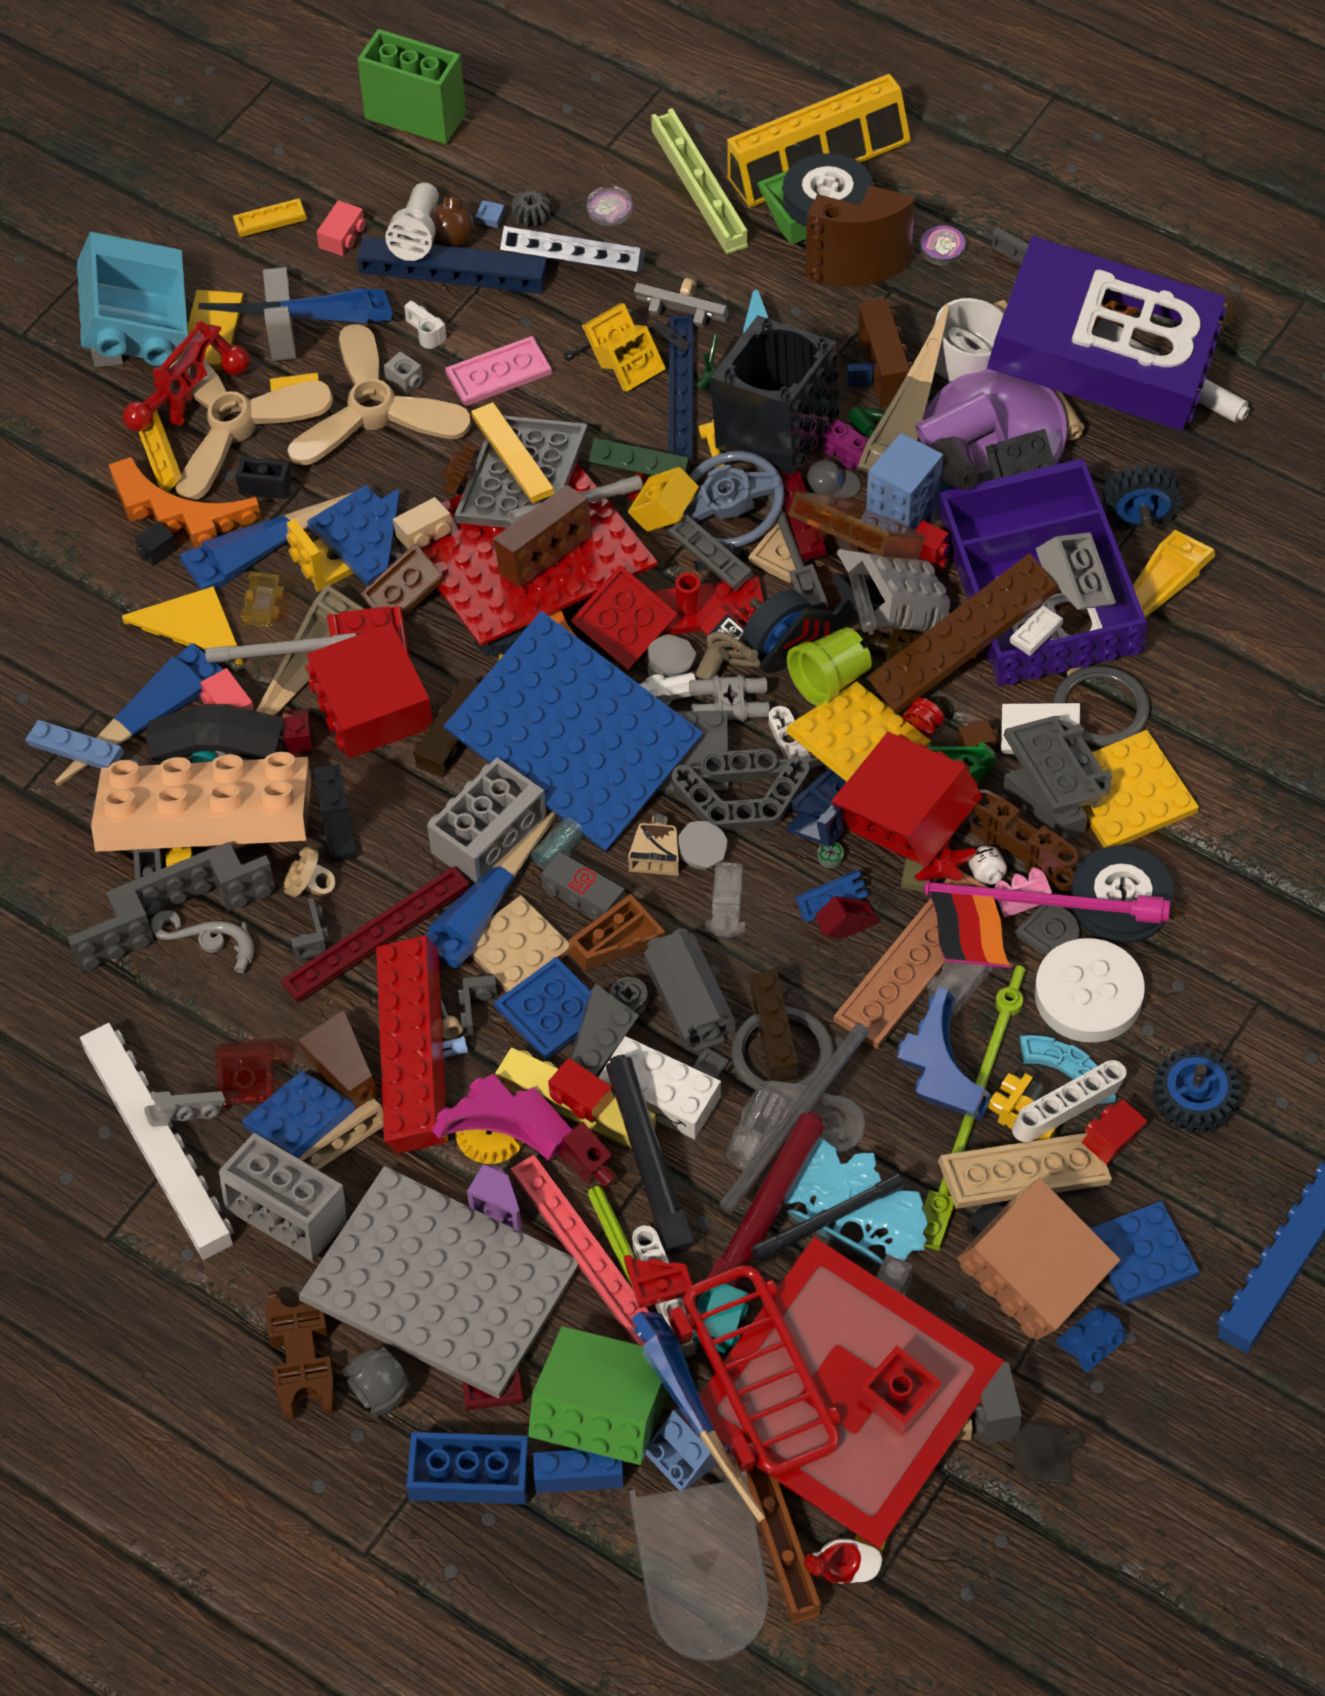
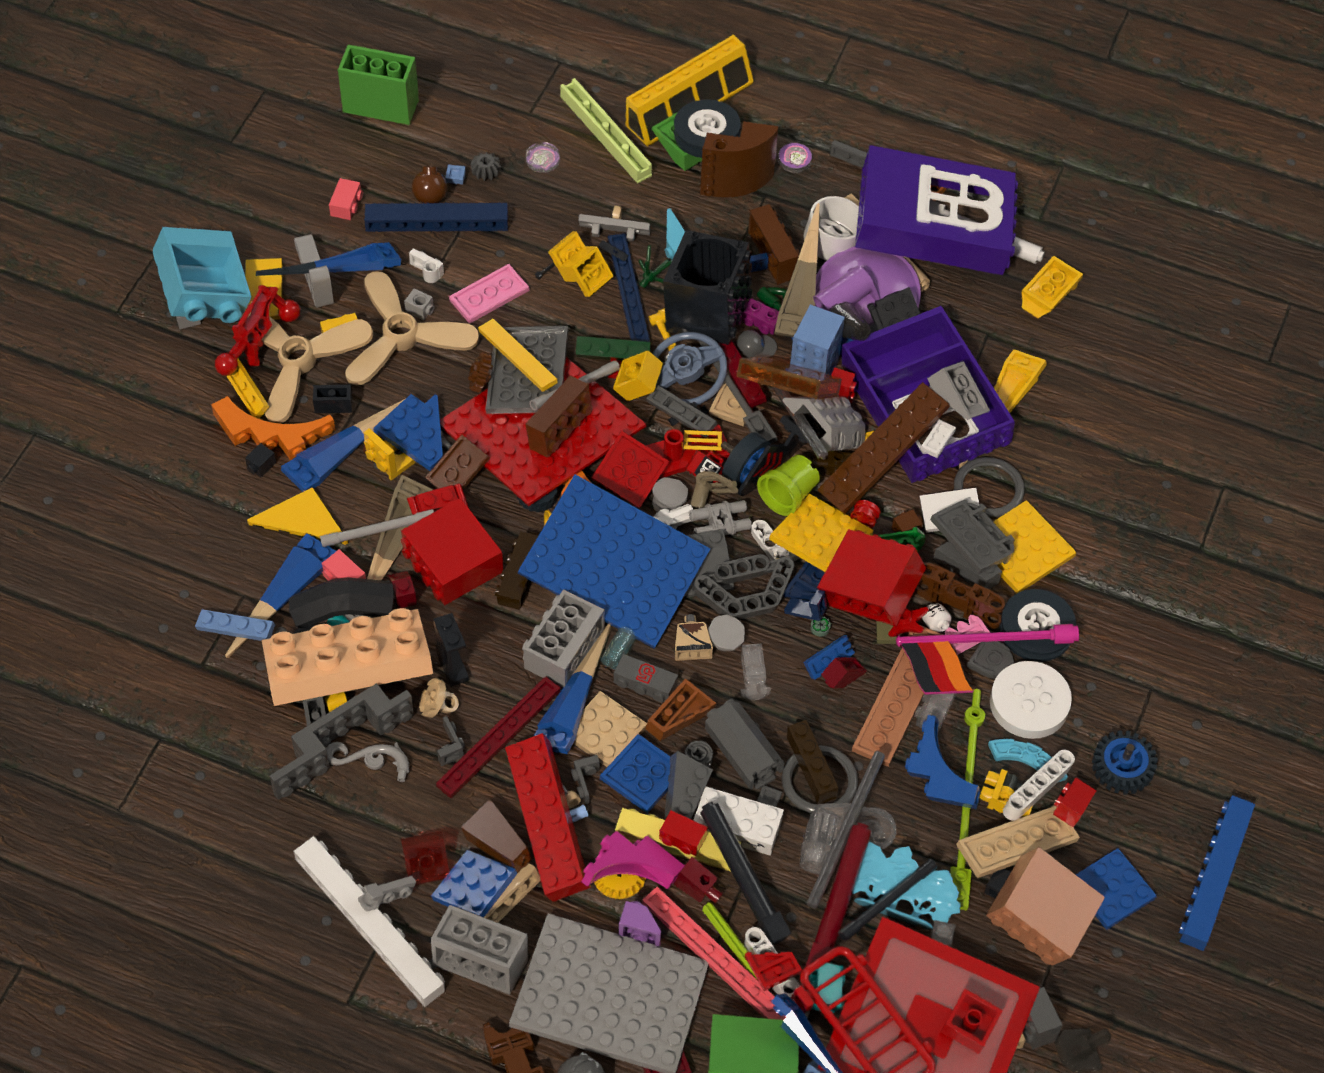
camera: 15 degrees left, 0 degrees up
yellow plate [233,198,307,237] -> none
clear yellow window [241,571,284,628] -> none
white piece [386,183,439,261] -> none
tan piece [393,497,454,549] -> none
brick [500,226,645,274] -> none
blue bracket [1056,1306,1127,1373] -> none
black wheel [1102,464,1182,531] -> none
none -> yellow tile [683,430,722,450]
none -> yellow slope [1022,256,1083,318]

